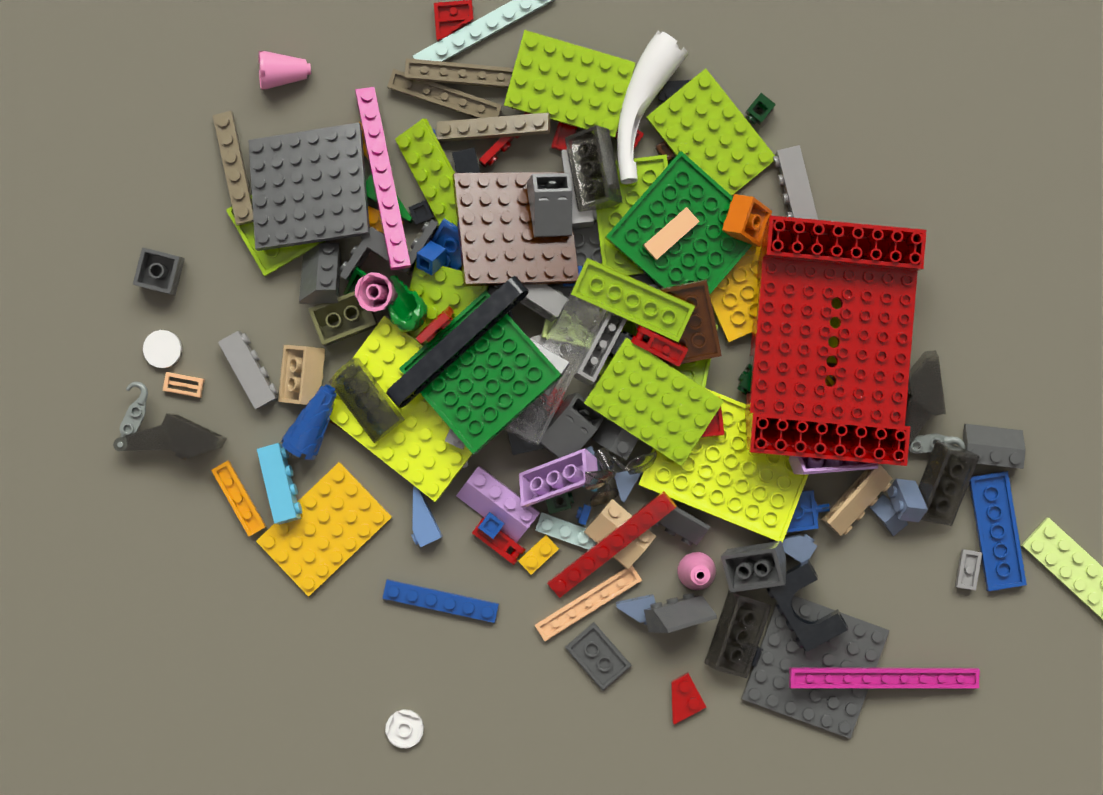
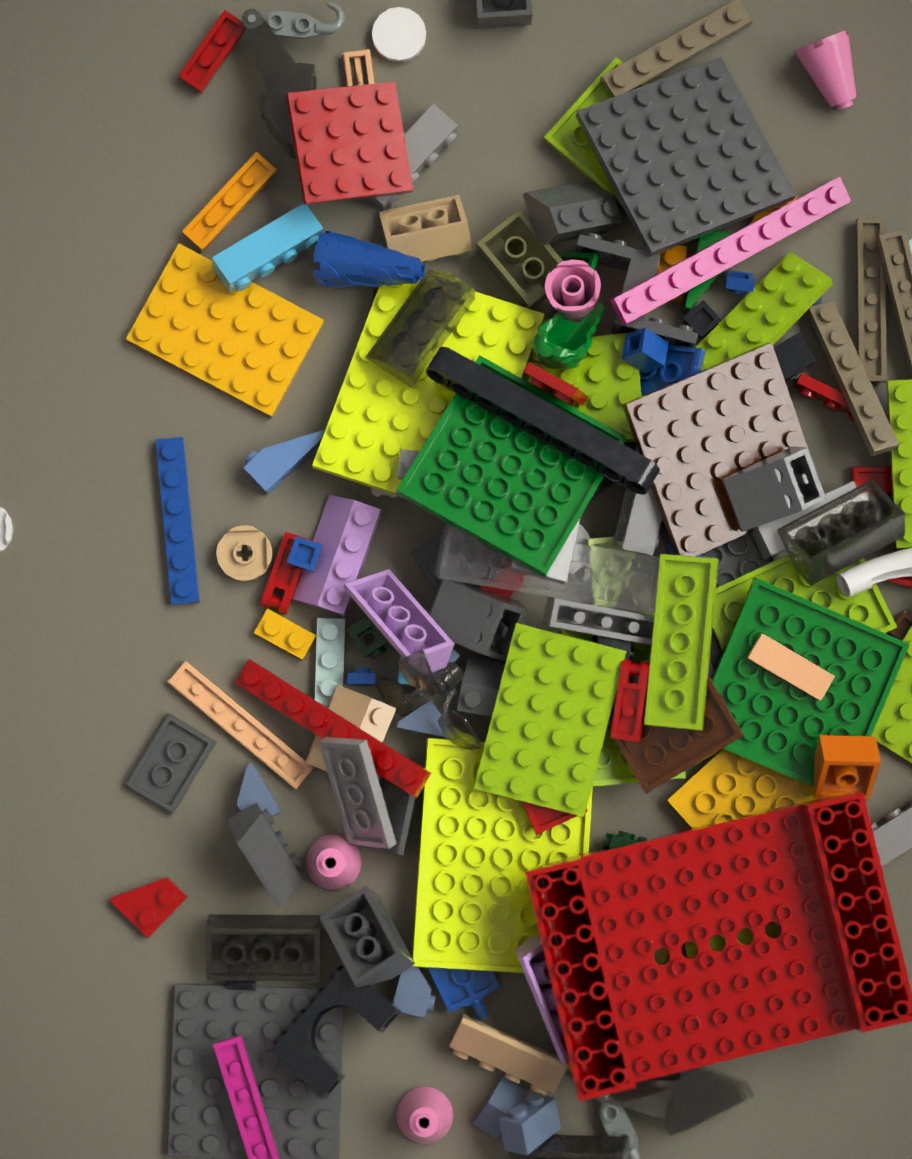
camera: 70 degrees right, 5 degrees down
none -> red plate [178,10,247,94]
none -> tan plate [216,525,273,582]
none -> plate [286,81,413,205]
none -> light grey plate [319,737,396,849]
none -> bright pink cone [396,1086,453,1144]
none -> blue plate [724,270,755,294]

